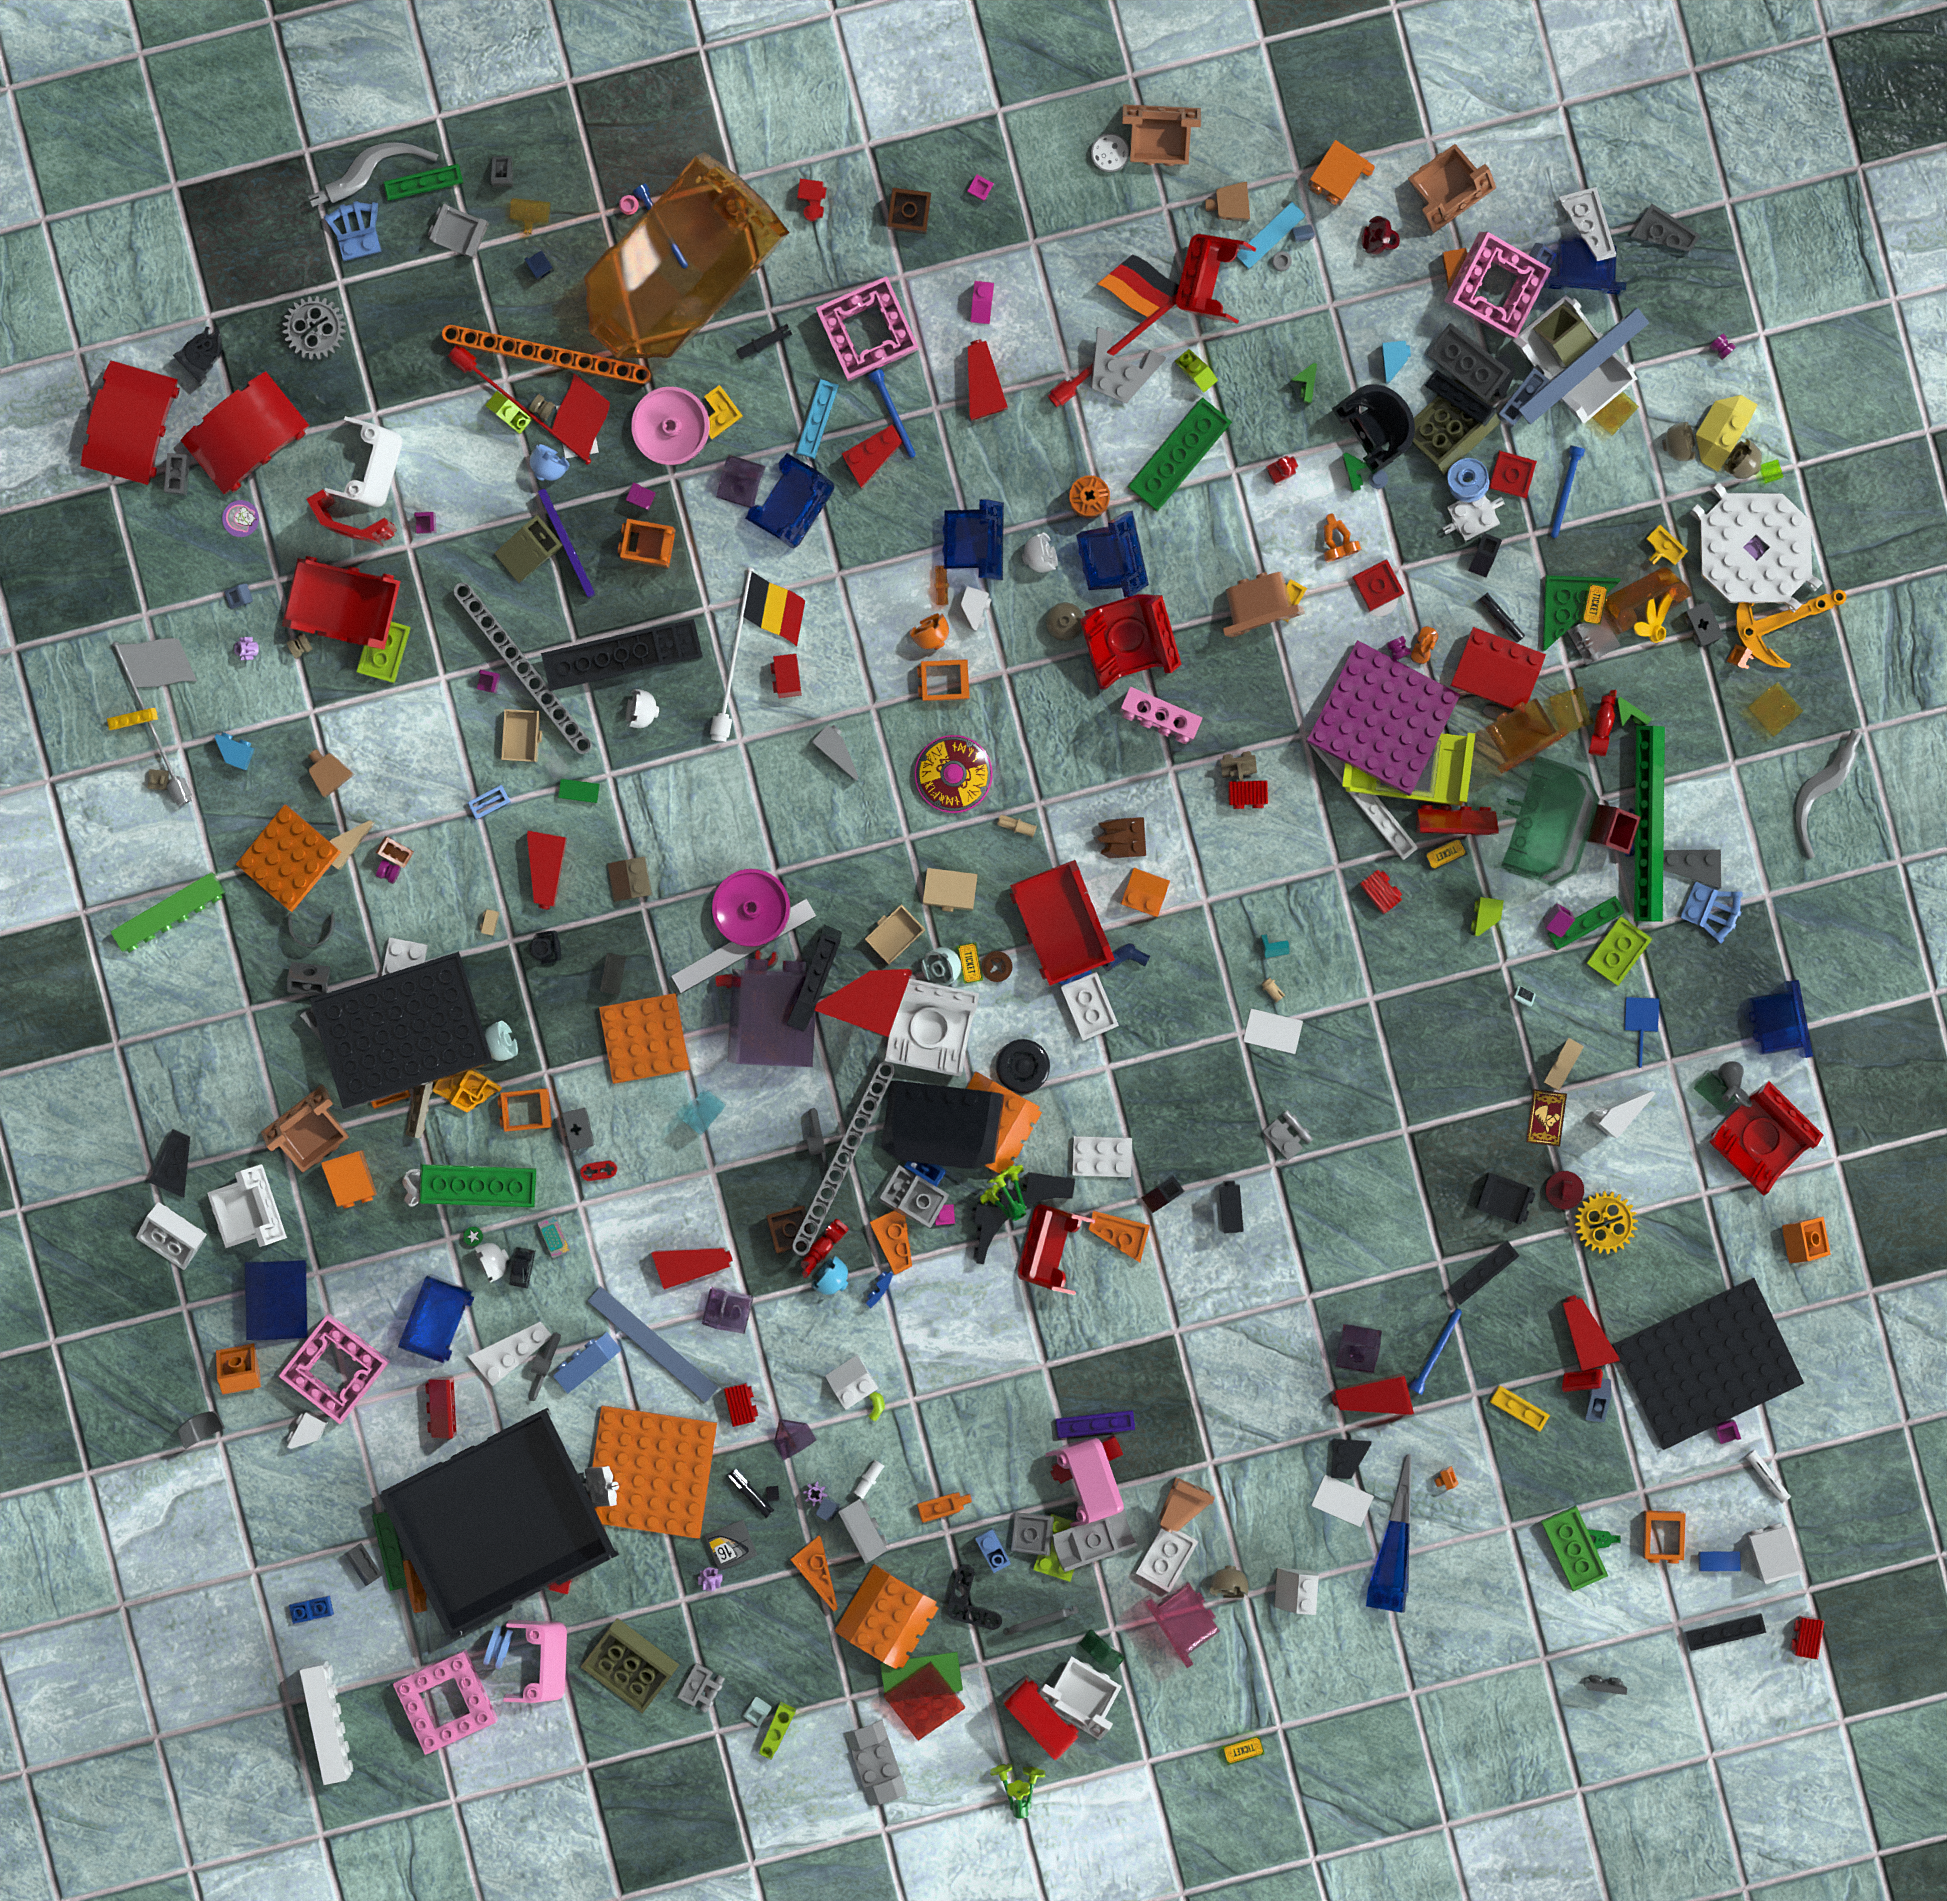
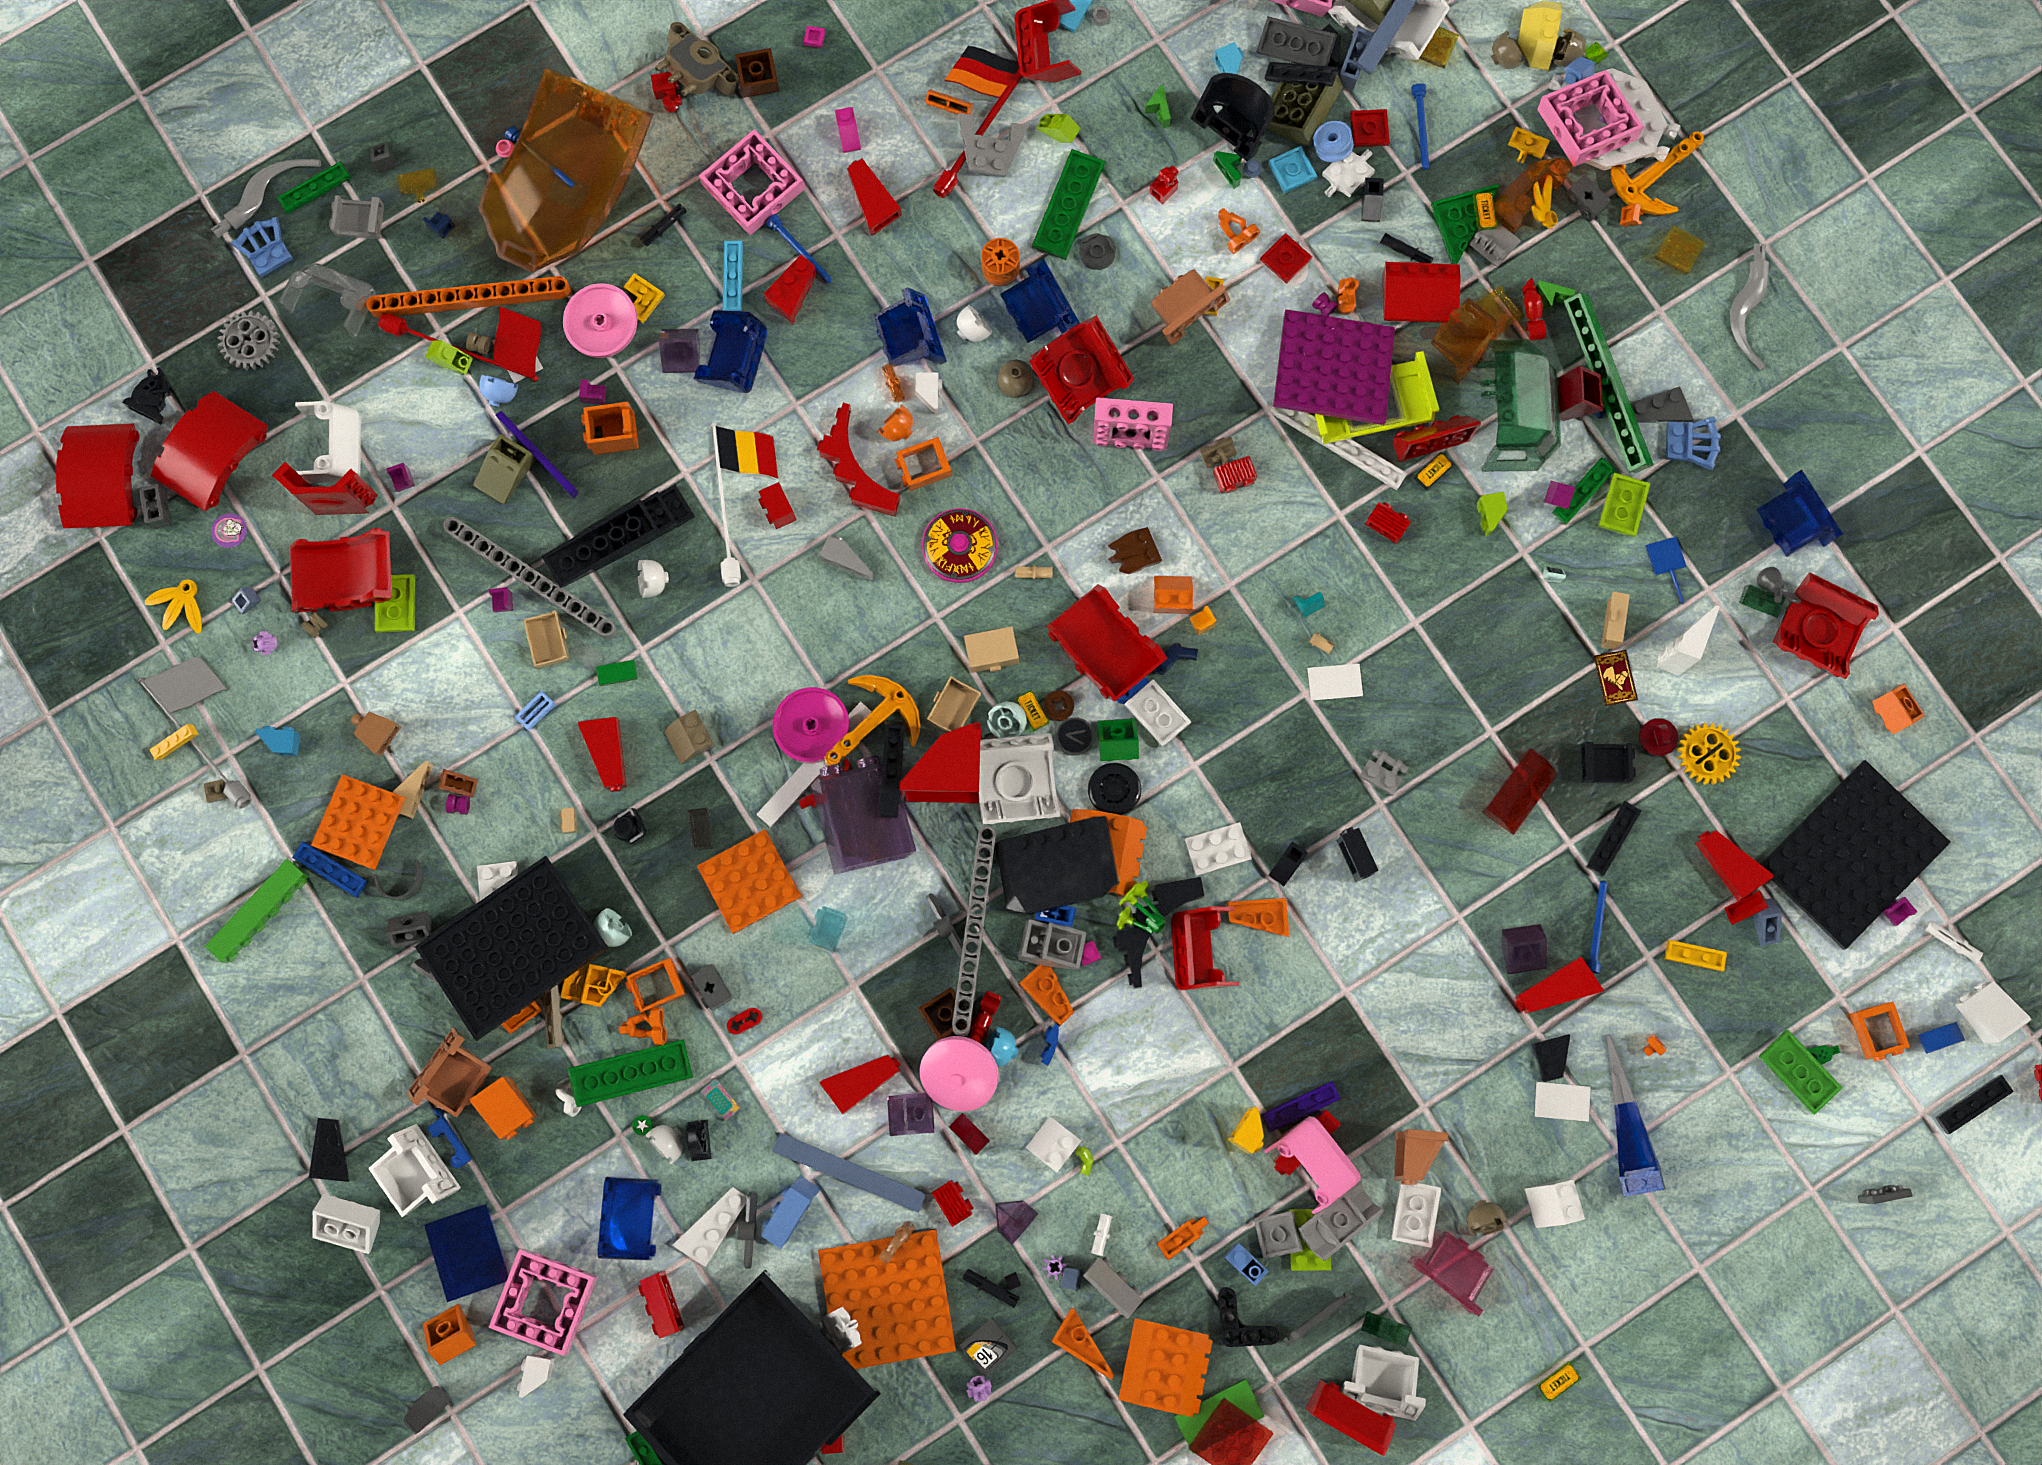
camera: 15 degrees left, 10 degrees down
none -> yellow plant [145,579,202,633]
none -> clear windscreen [279,263,376,337]
none -> blue tile [292,841,369,898]
none -> blue piece [427,1108,472,1168]
none -> orange piece [618,1007,667,1045]
none -> dark tan piece [655,22,739,96]
none -> red arch [817,402,901,517]
none -> light orange piece [824,675,920,766]
none -> medium nougat piece [878,1221,915,1264]
none -> bright pink dish [920,1036,999,1111]
none -> orange piece [925,89,973,115]
none -> dark red slope [949,1113,990,1155]
none -> black tile [1056,717,1094,756]
none -> dark grey tile [1079,233,1116,270]
none -> green slope [1097,718,1139,762]
none -> light orange panel [1189,606,1217,635]
none -> yellow slope [1228,1106,1264,1154]
none -> medium azure tile [1268,146,1318,194]
none -> clear red slope [1482,748,1558,835]
none -> bright pink brick [1537,70,1644,167]
none -> medium blue brick [1565,57,1595,84]

